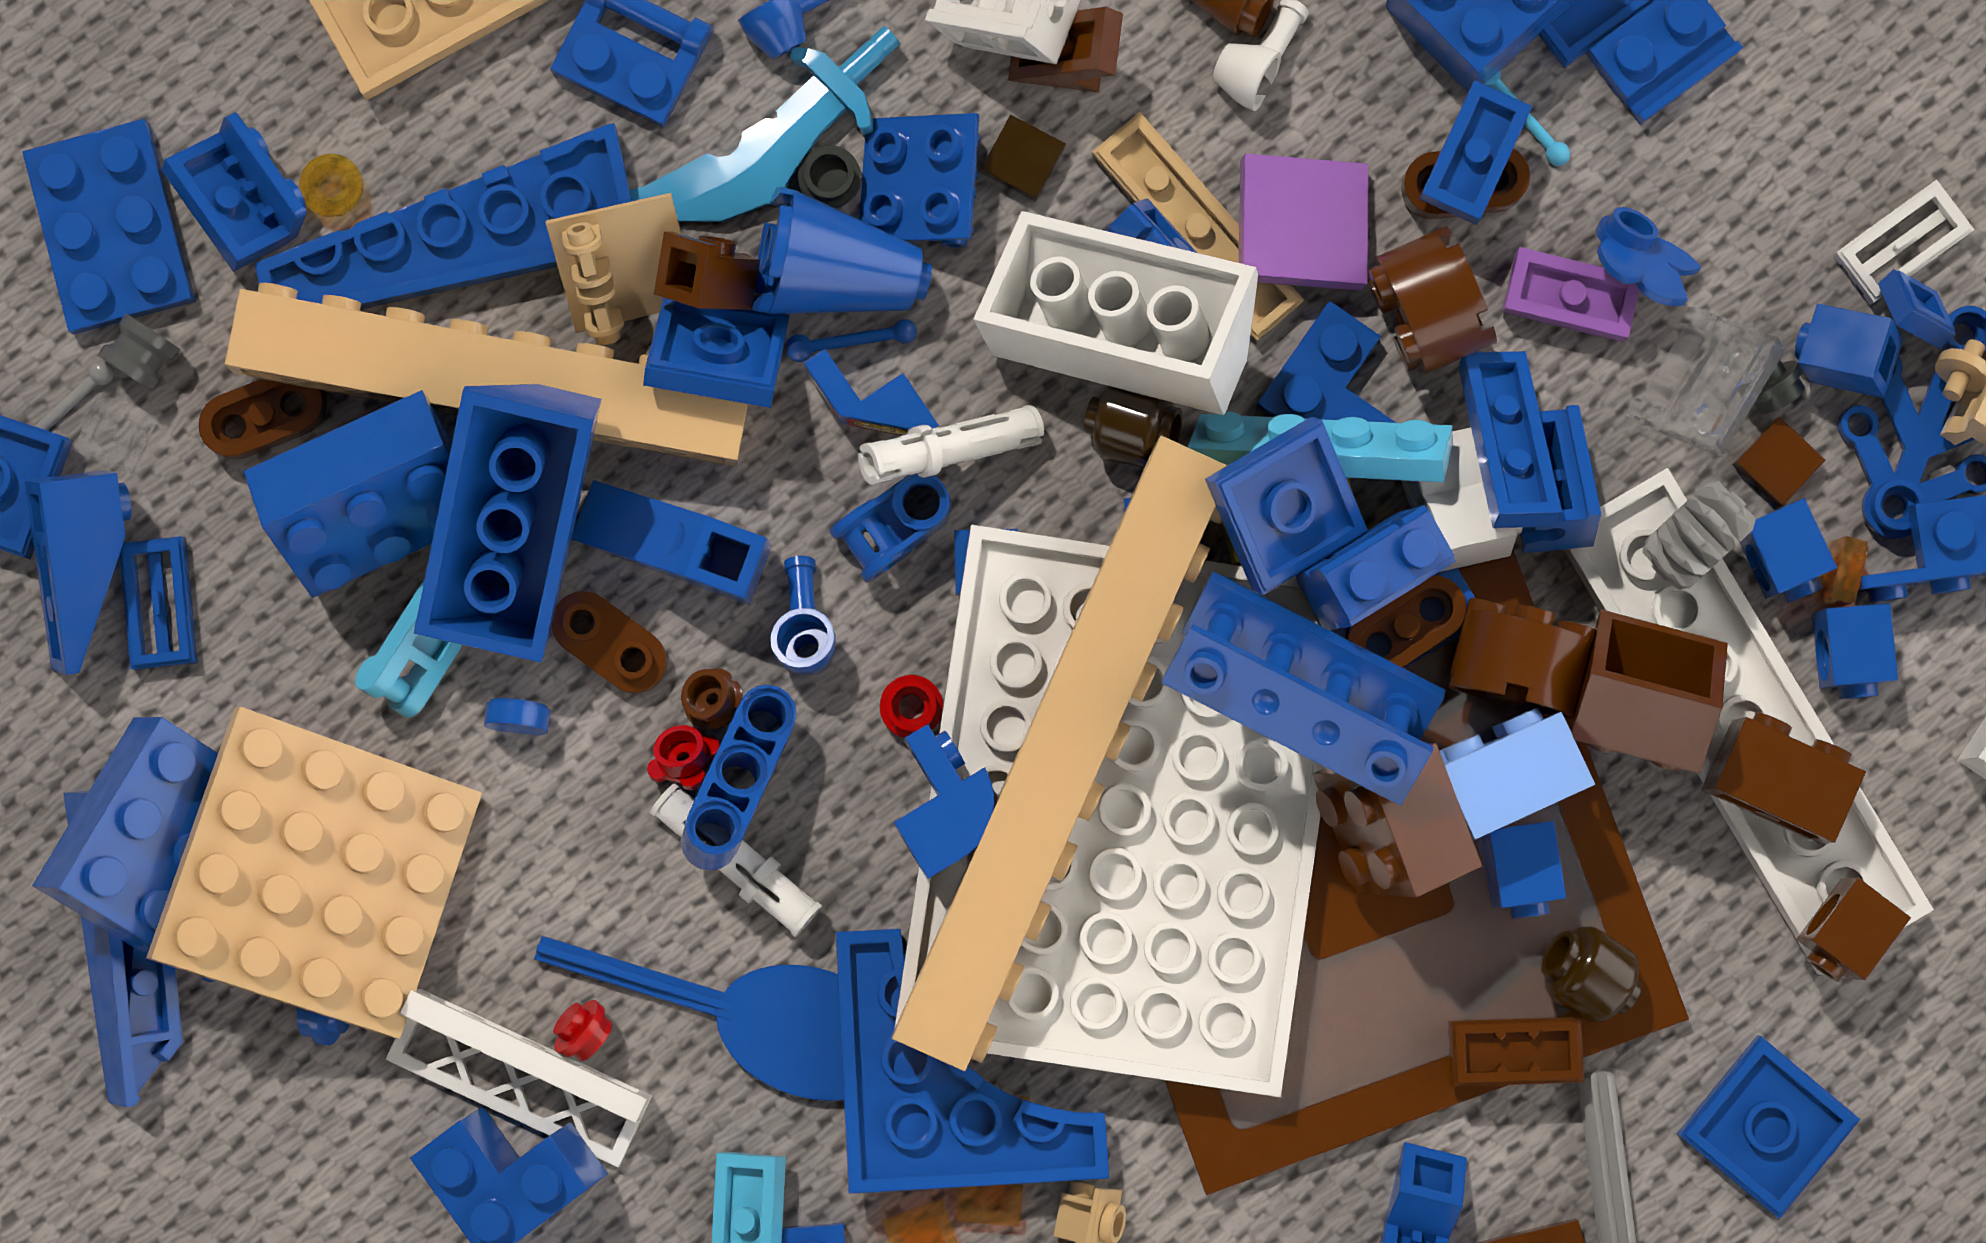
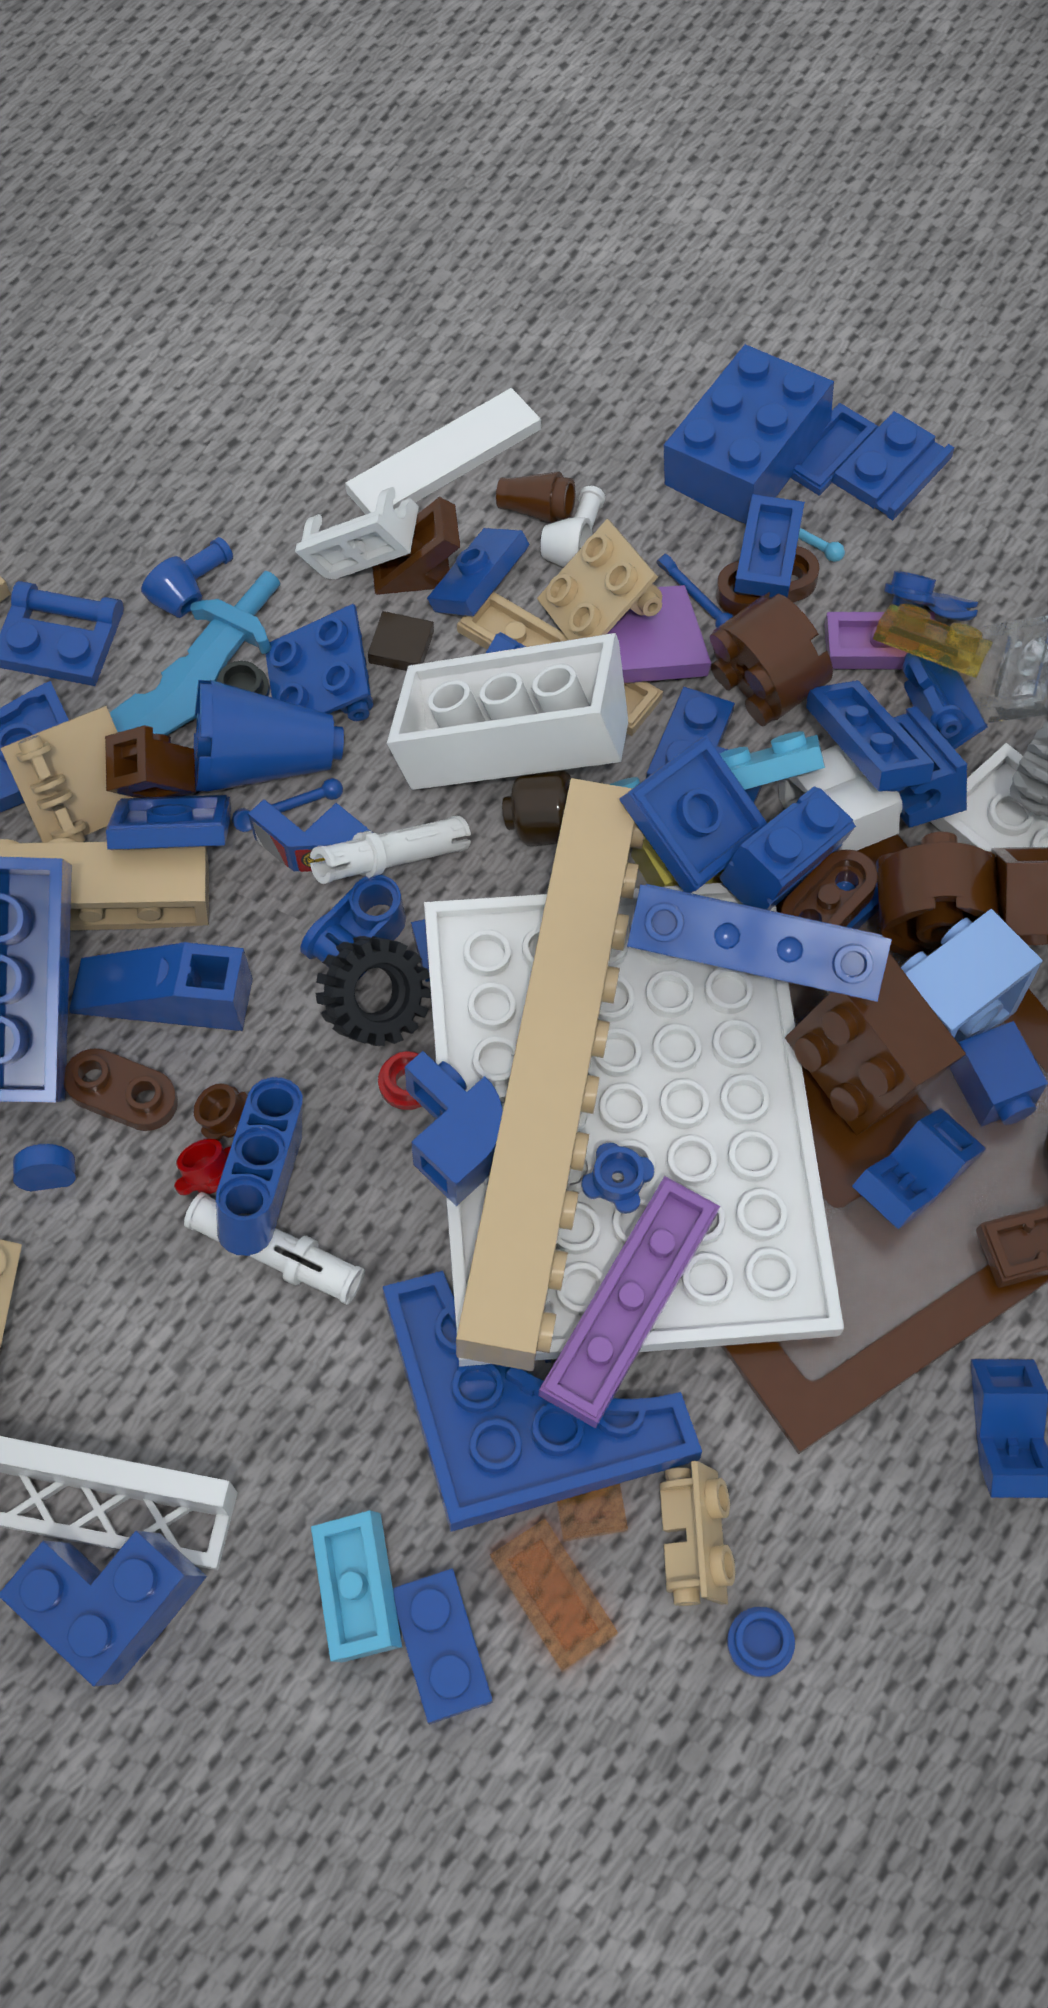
camera: 10 degrees left, 20 degrees down
blue piece [534,935,844,1101] -> none
red plate [553,1000,613,1062] -> none
blue bar [771,556,836,675] -> none
none -> black tyre [315,936,431,1046]
none -> blue plate [427,528,530,616]
none -> tan hinge [537,518,662,640]
none -> medium lavender tile [538,1176,720,1428]
none -> blue plate [581,1143,654,1214]
none -> blue hinge [656,554,733,628]
none -> blue slope [852,1108,986,1229]
none -> clear yellow plate [873,604,993,678]
none -> blue hinge [903,648,988,750]

